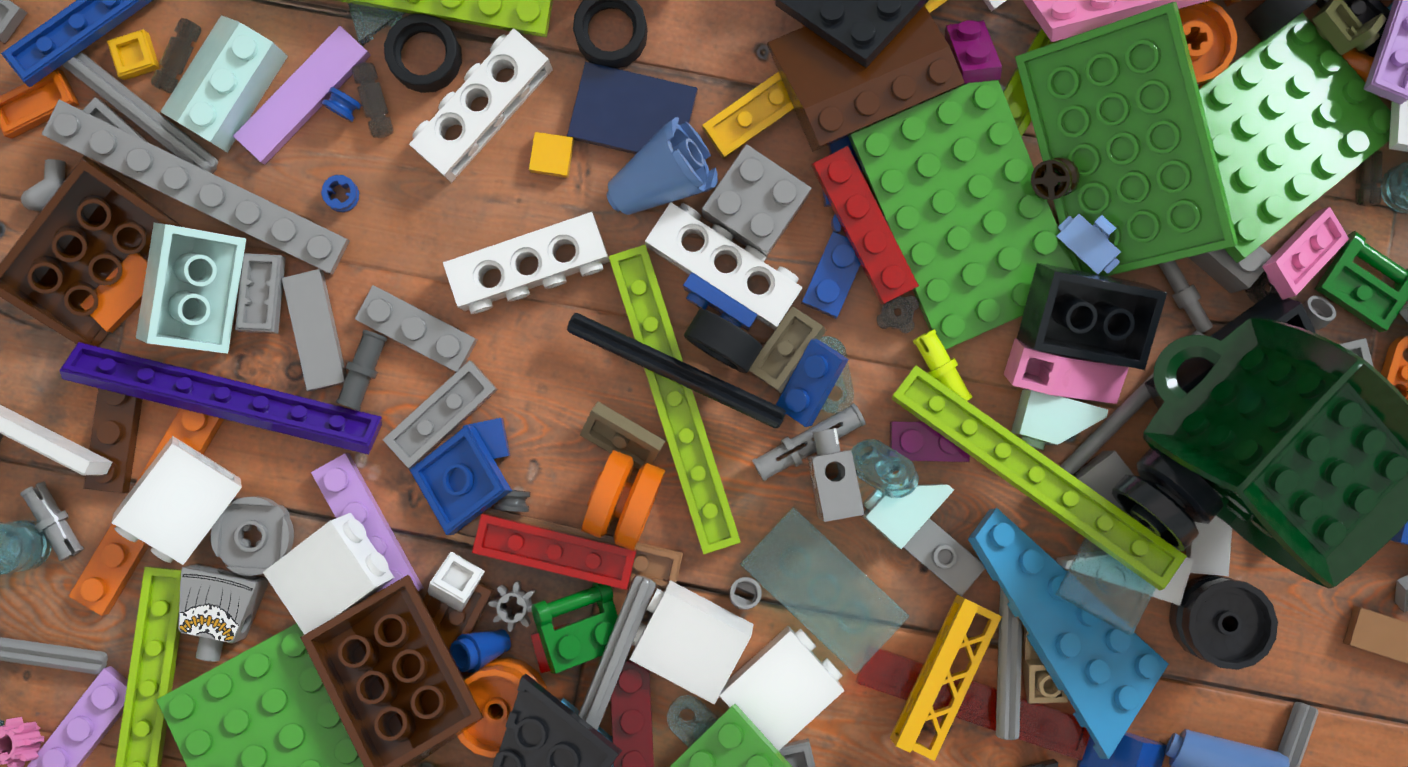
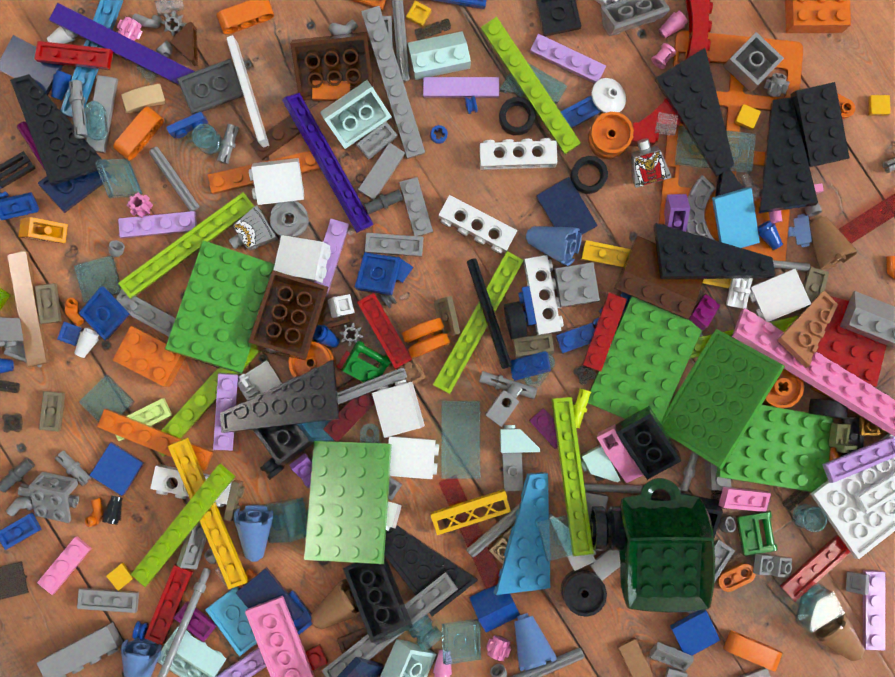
camera: 40 degrees right, 0 degrees up
clear smoke axle [352,62,394,138] -> none
yellow tile [529,132,574,178] -> none
light grey hinge [729,577,762,610] -> none
clear light blue plate [851,439,919,498] -> none
dark brown wheel [1031,157,1080,200] -> none
light blue piece [1056,214,1121,274] -> none

